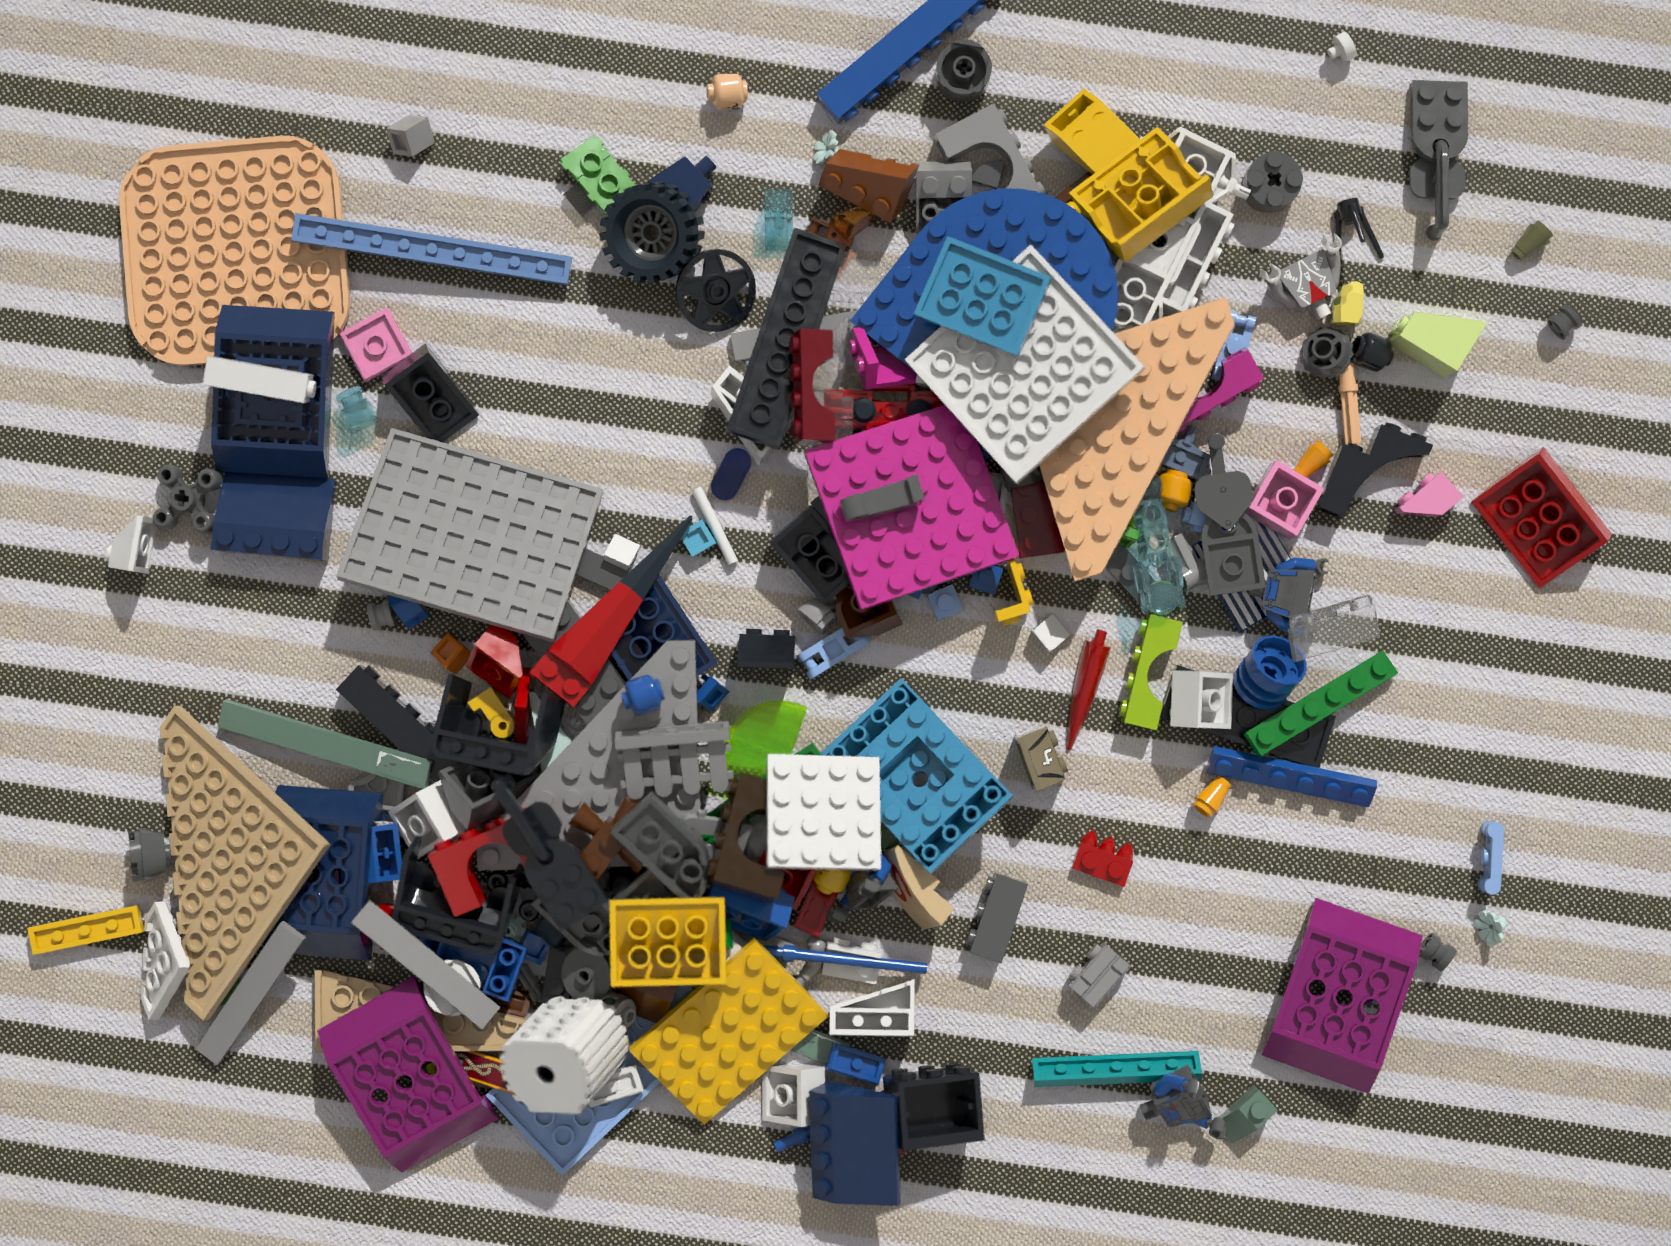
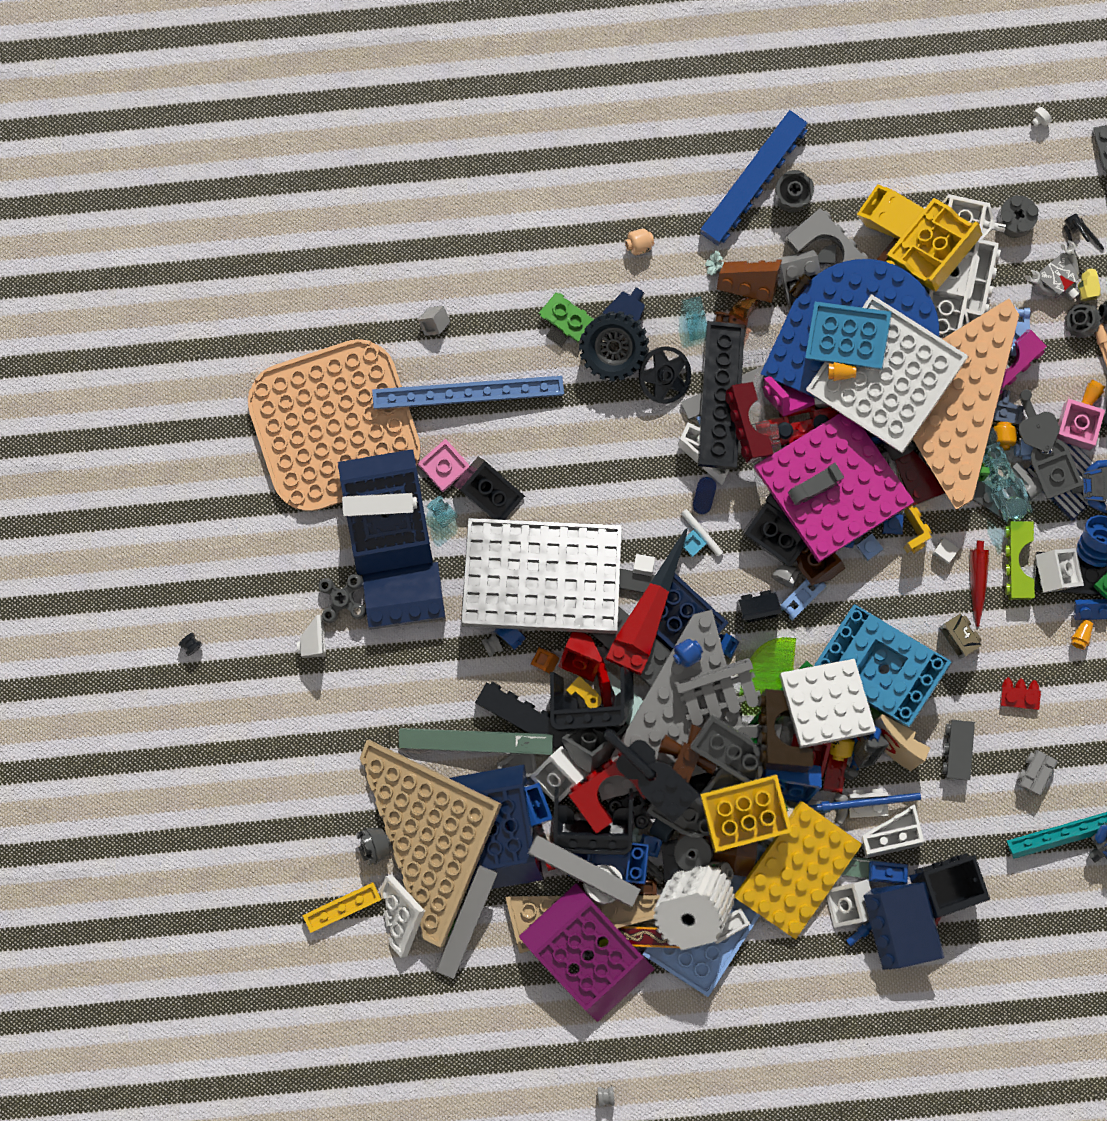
camera: 15 degrees left, 5 degrees down
none -> dark brown pin [789,273,812,298]
none -> light orange cone [828,362,856,381]

